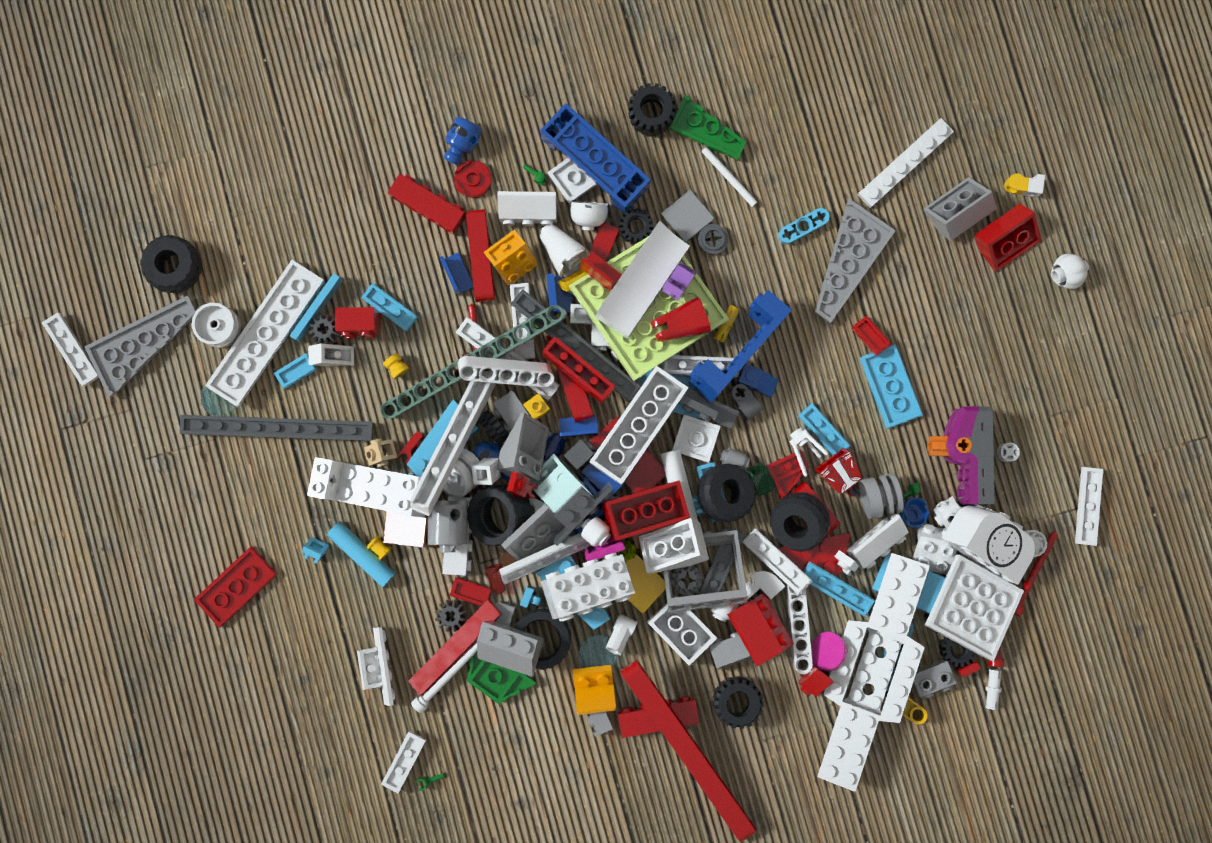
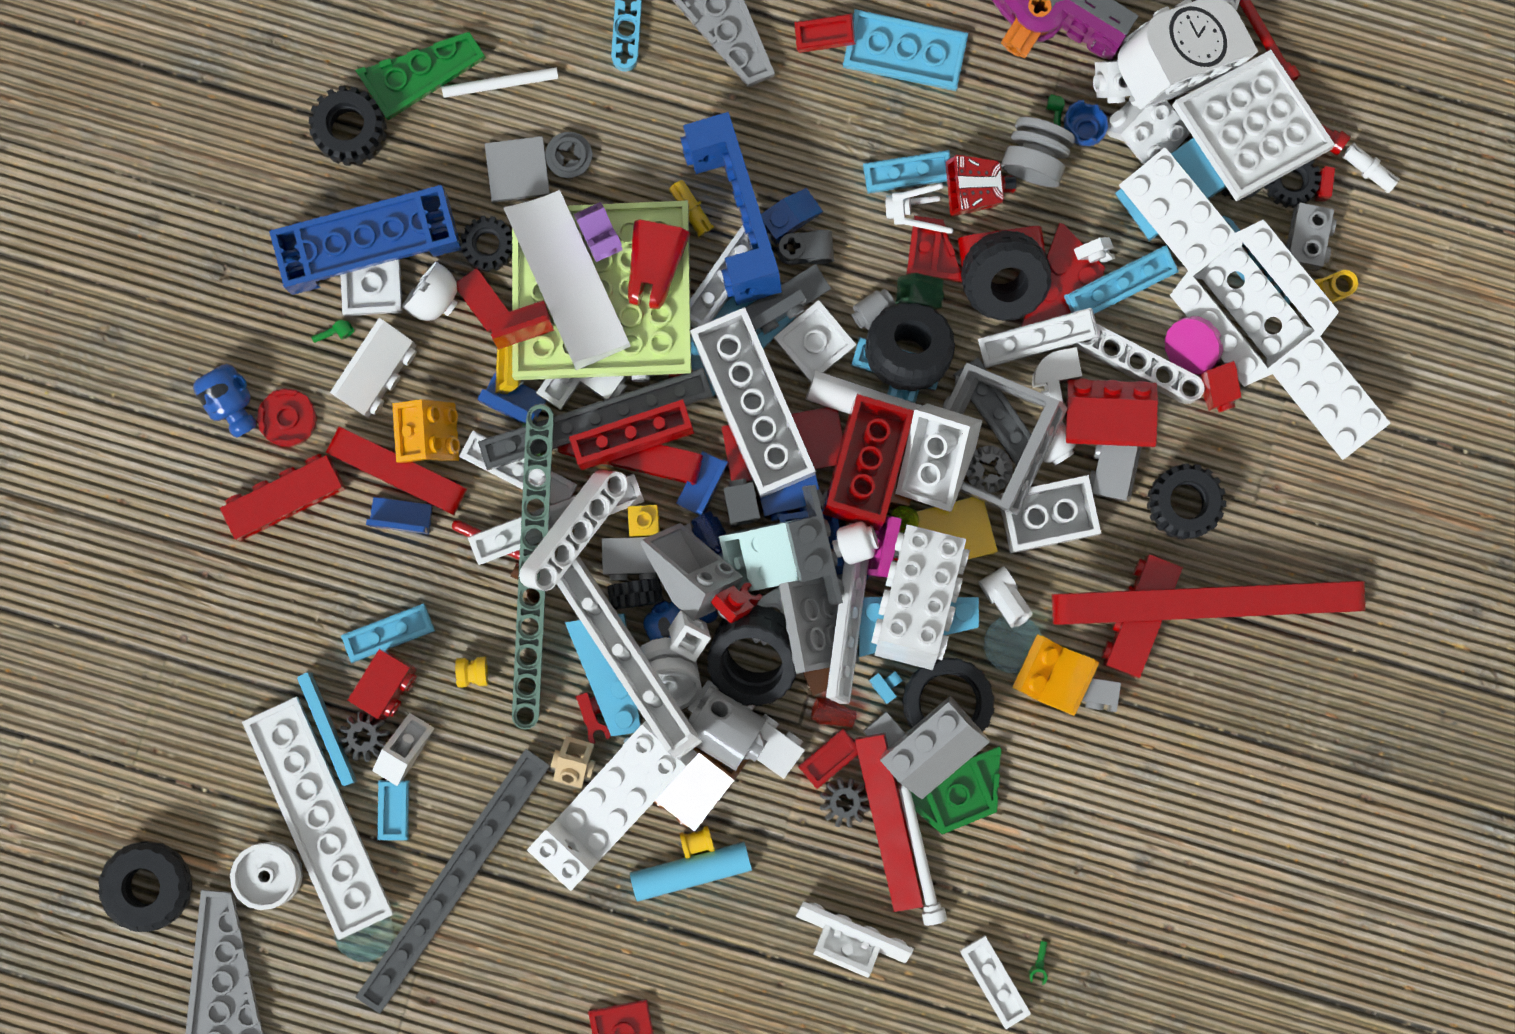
camera: 60 degrees left, 0 degrees up
medium azure tile [302,537,329,563] -> none
white cone [540,225,590,277] -> none
white slope [846,514,909,569] -> none

